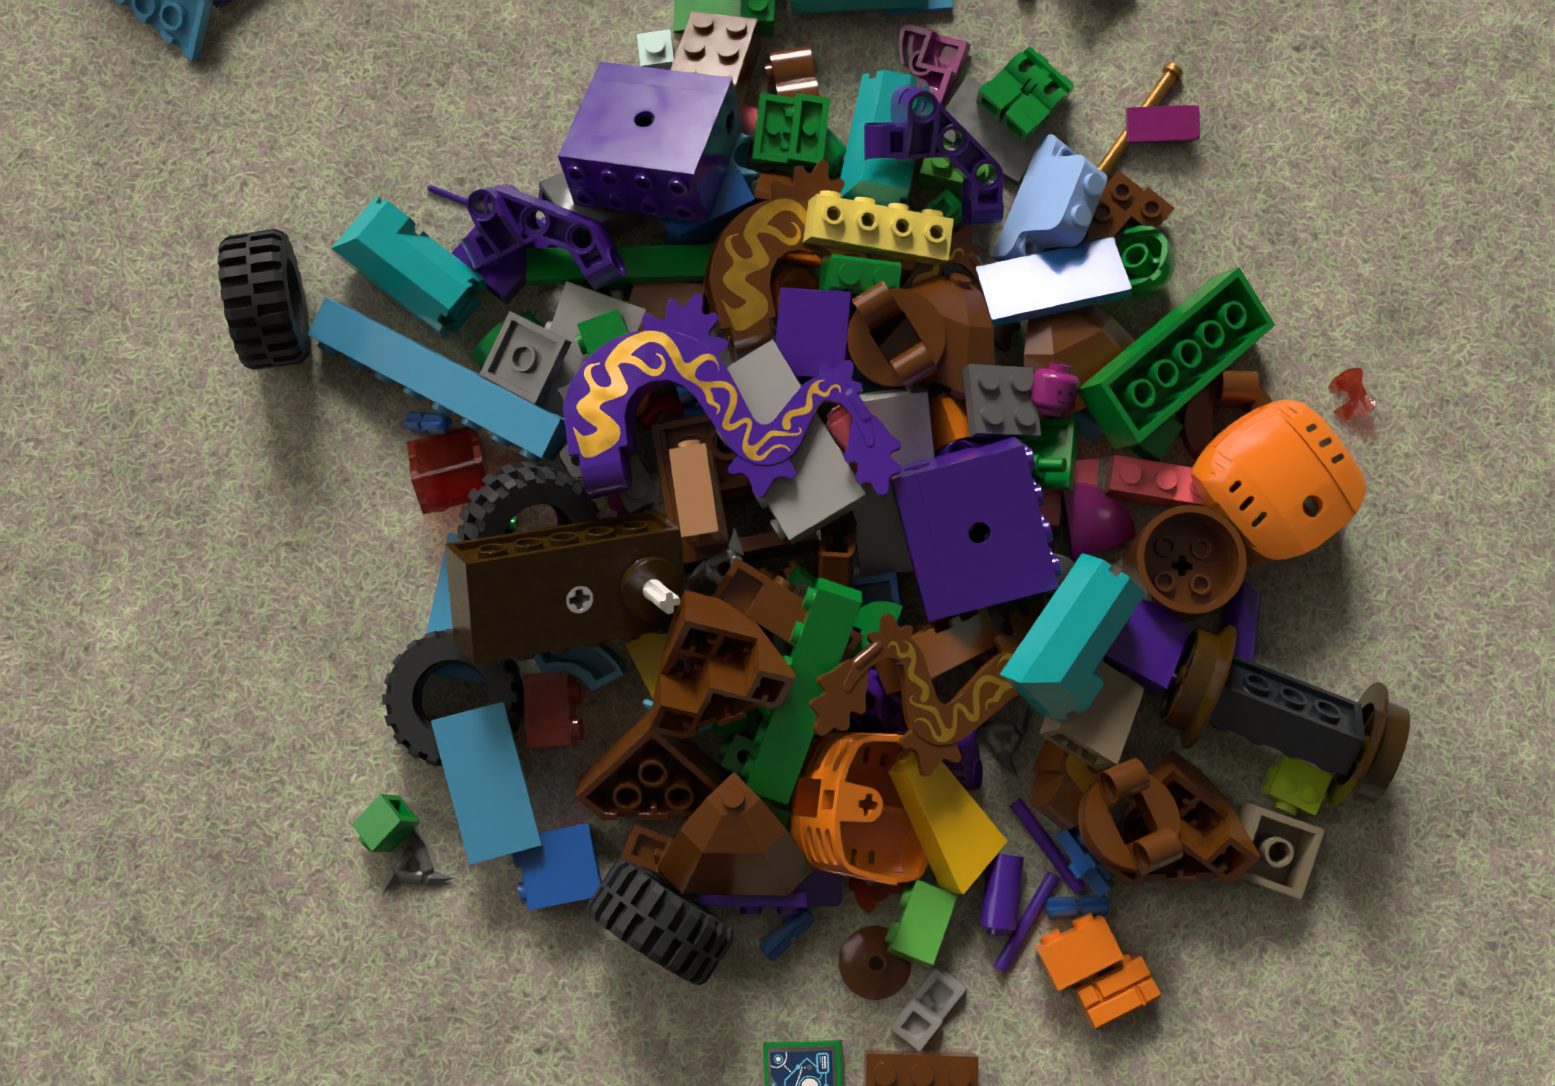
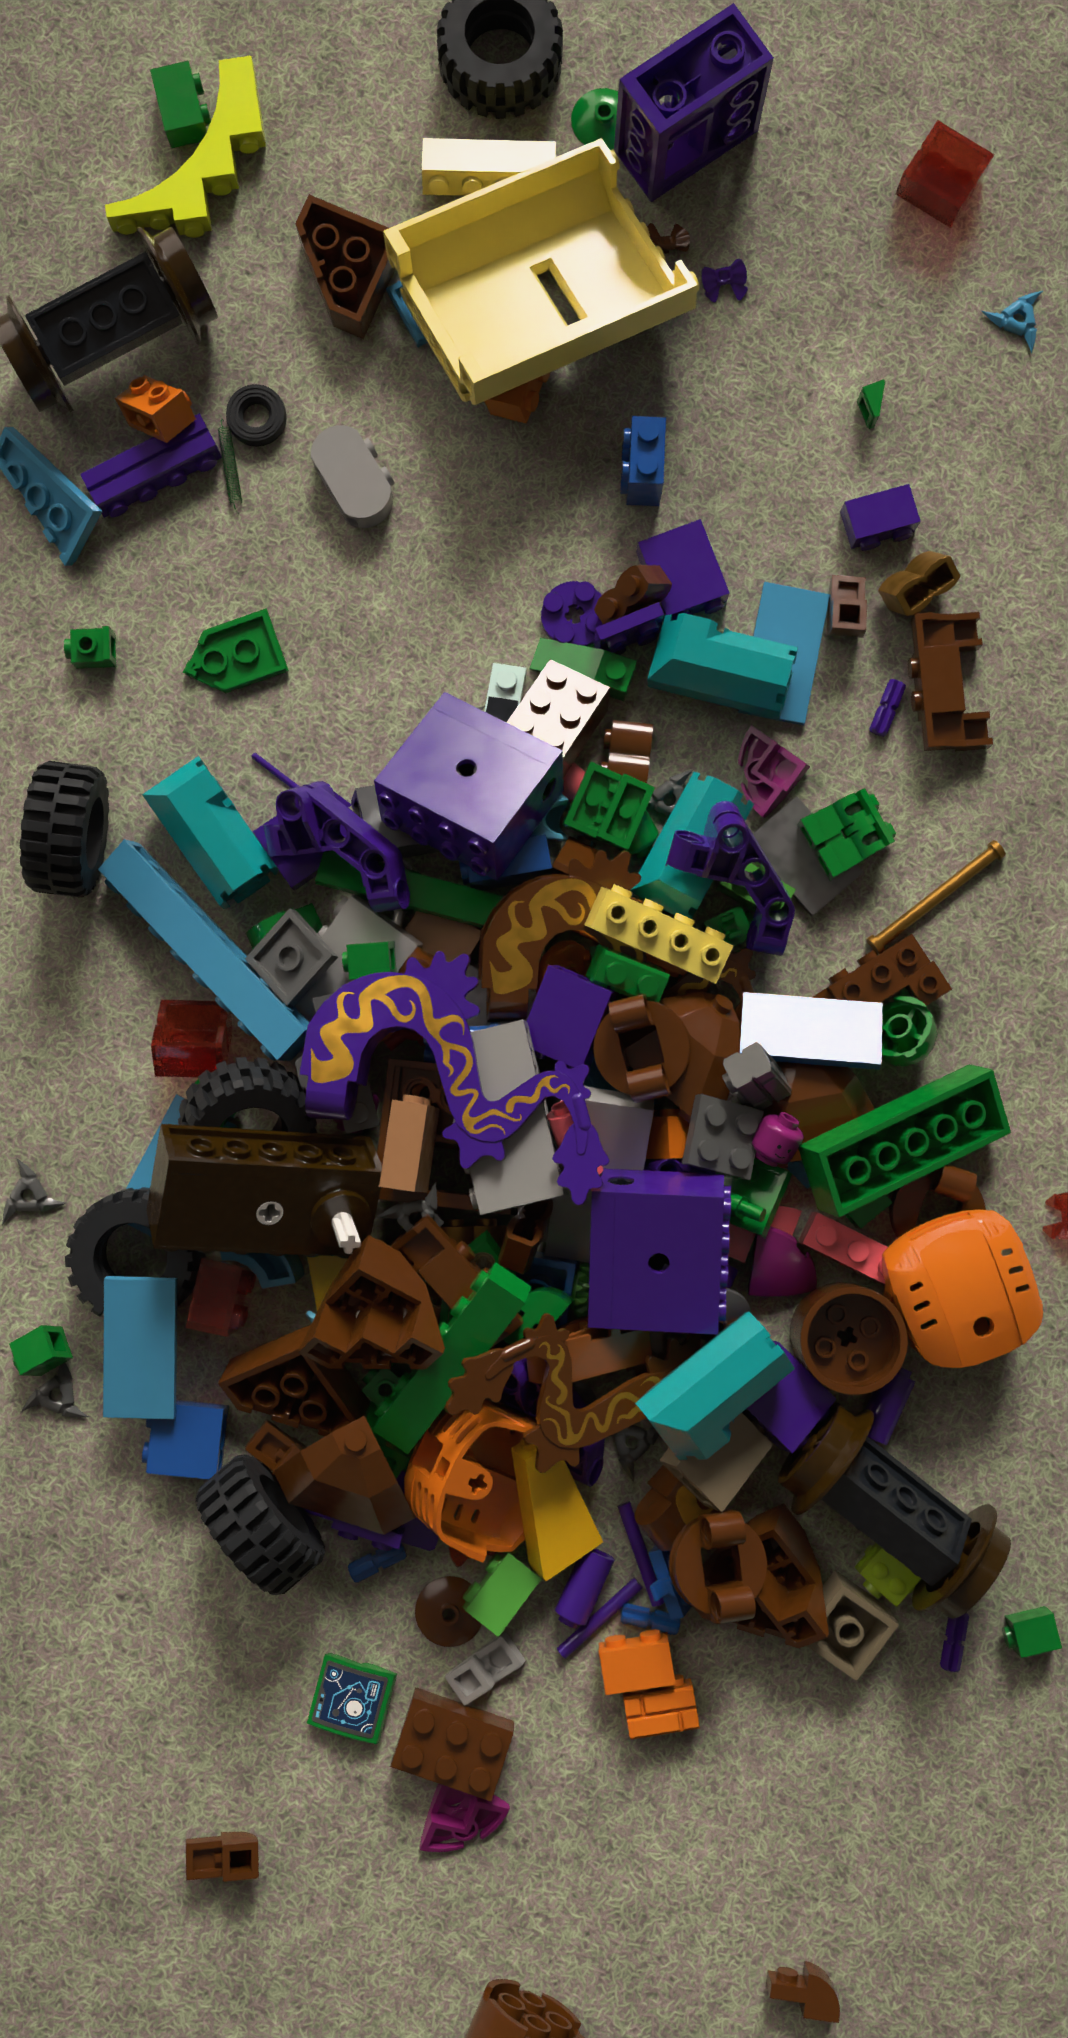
camera: 20 degrees right, 5 degrees up
blue piece [403,411,452,434] -> none
light blue brick [992,134,1107,262] -> none
magenta slope [1126,105,1200,143] -> none
none -> dark grey piece [2,1158,66,1225]
none -> green brick [64,626,117,669]
none -> green tile [183,608,289,693]
none -> bright green gear [570,1263,590,1318]
none -> dark grey piece [647,769,694,817]
none -> dark grey brick [722,1042,792,1110]
none -> dark purple piece [940,1612,969,1672]
none -> green brick [1002,1606,1062,1658]

